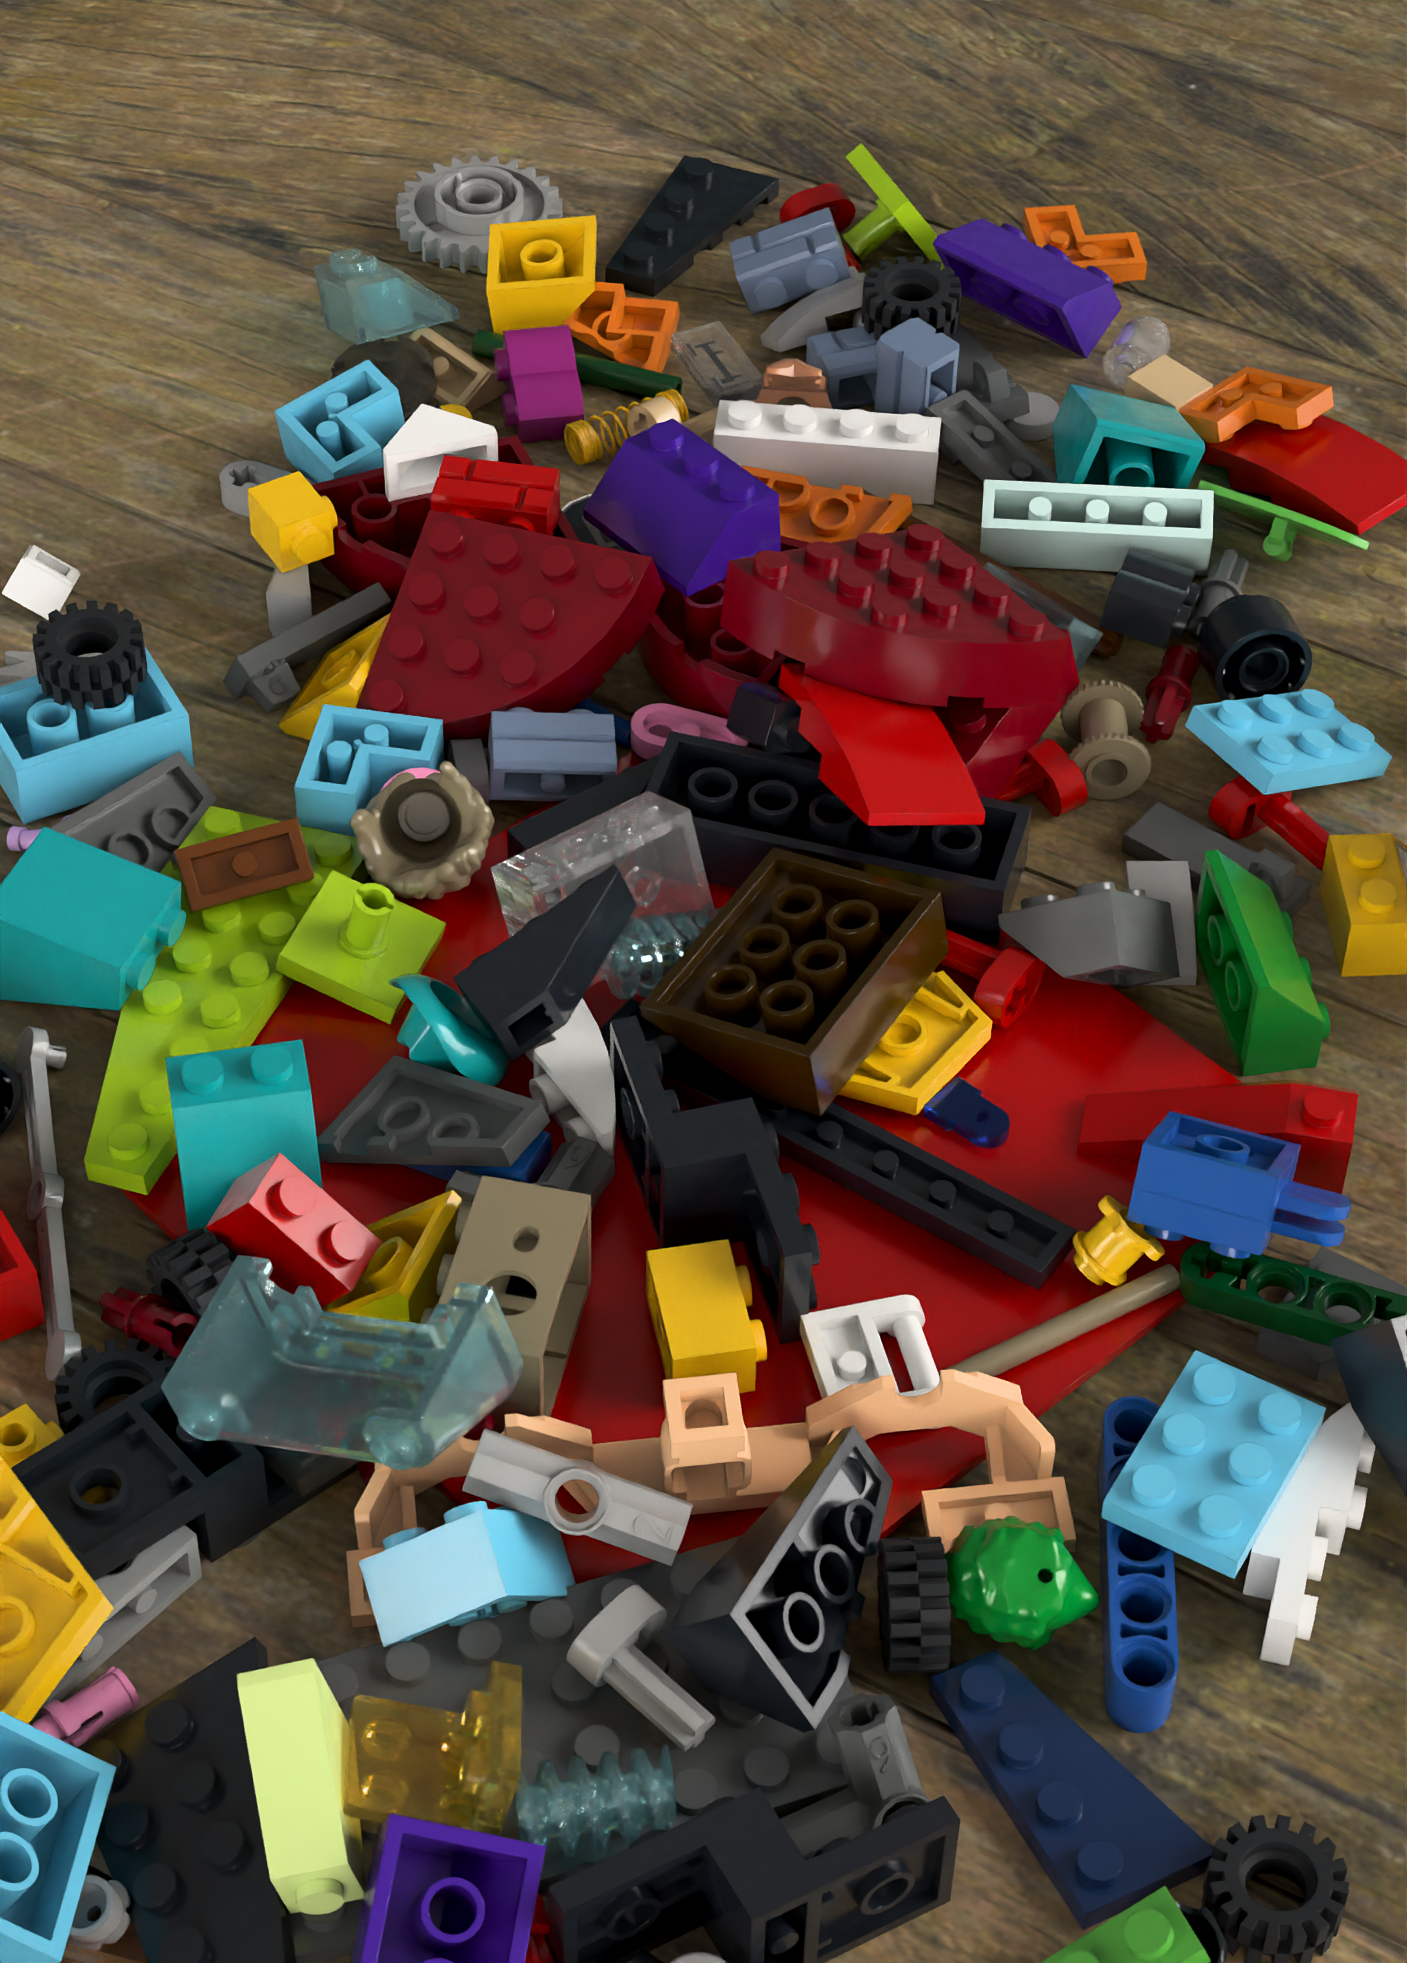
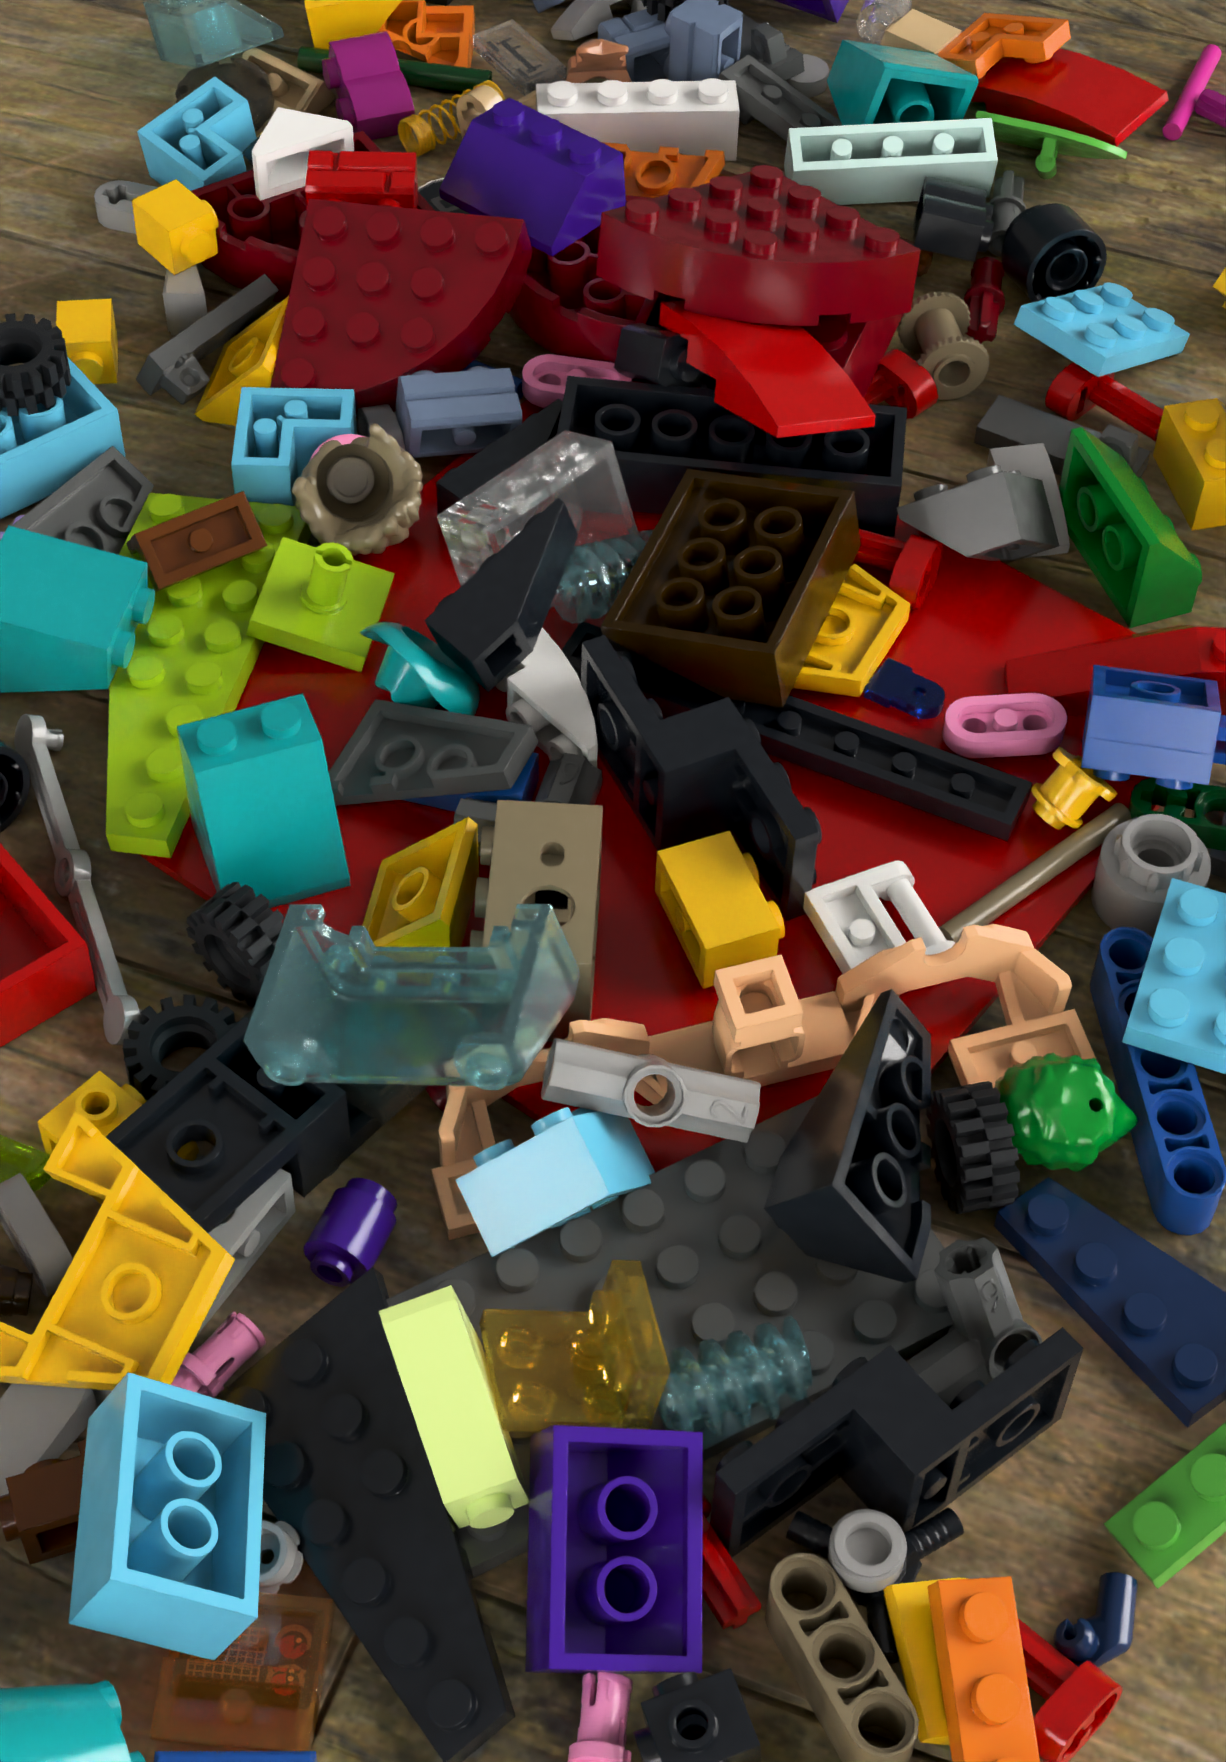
camera: 10 degrees left, 5 degrees up
dark red axle [99,1287,203,1358] -> none
red brick [205,1153,382,1315] -> none
light grey piece [566,1585,716,1752] -> none
none -> yellow brick [56,298,118,384]
none -> dark purple brick [304,1178,397,1287]
none -> bright pink plate [942,693,1067,758]
none -> light grey piece [1091,814,1211,938]

